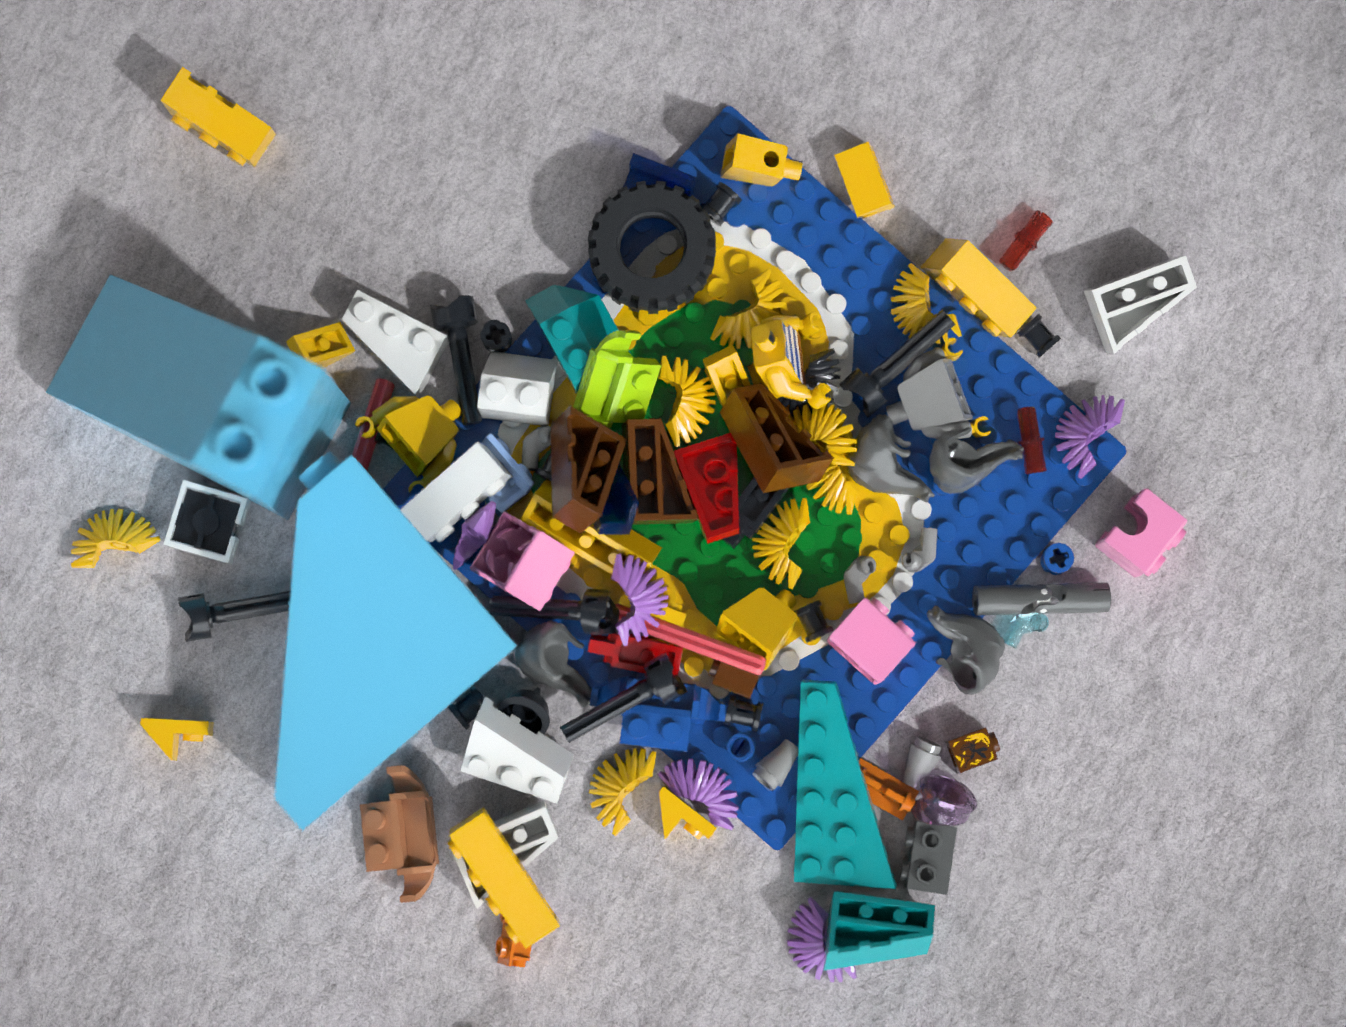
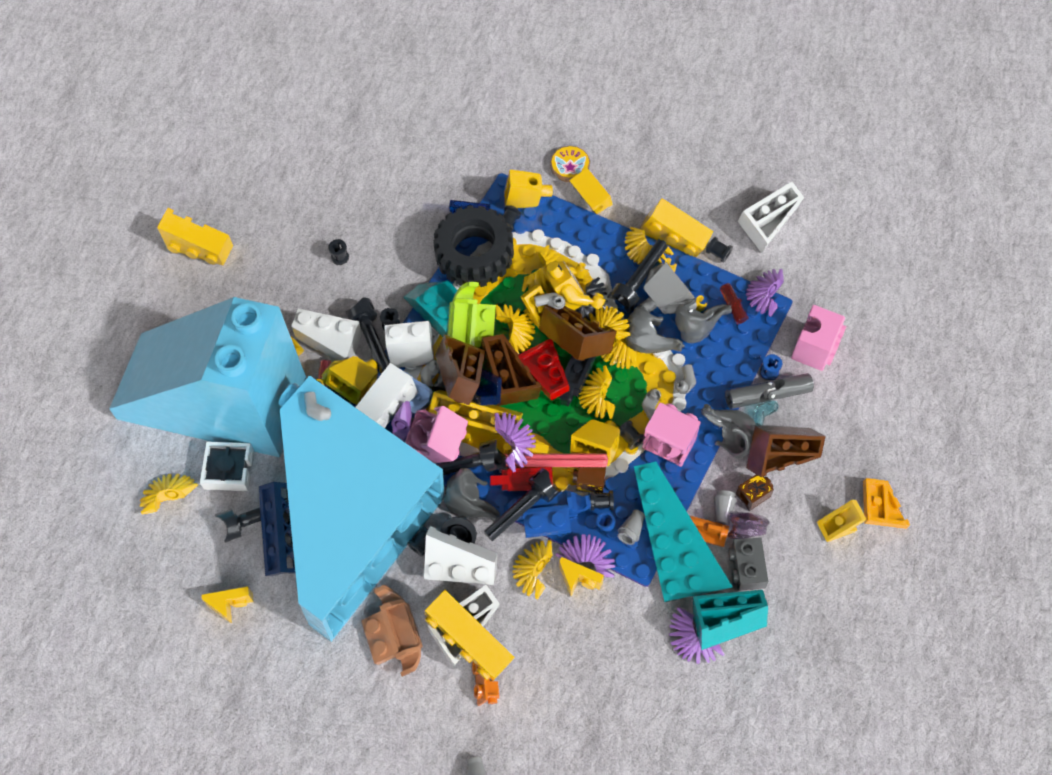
camera: 10 degrees left, 20 degrees down
clear red axle [999,210,1053,272] -> none
none -> dark blue fence [258,481,296,576]
none -> light grey arm [304,392,331,421]
none -> black bush [328,239,349,265]
none -> light grey arm [534,292,565,309]
none -> tile [550,146,590,182]
none -> reddish brown wedge [746,426,826,477]
none -> yellow slope [817,500,866,542]
none -> light orange wing [863,478,910,529]

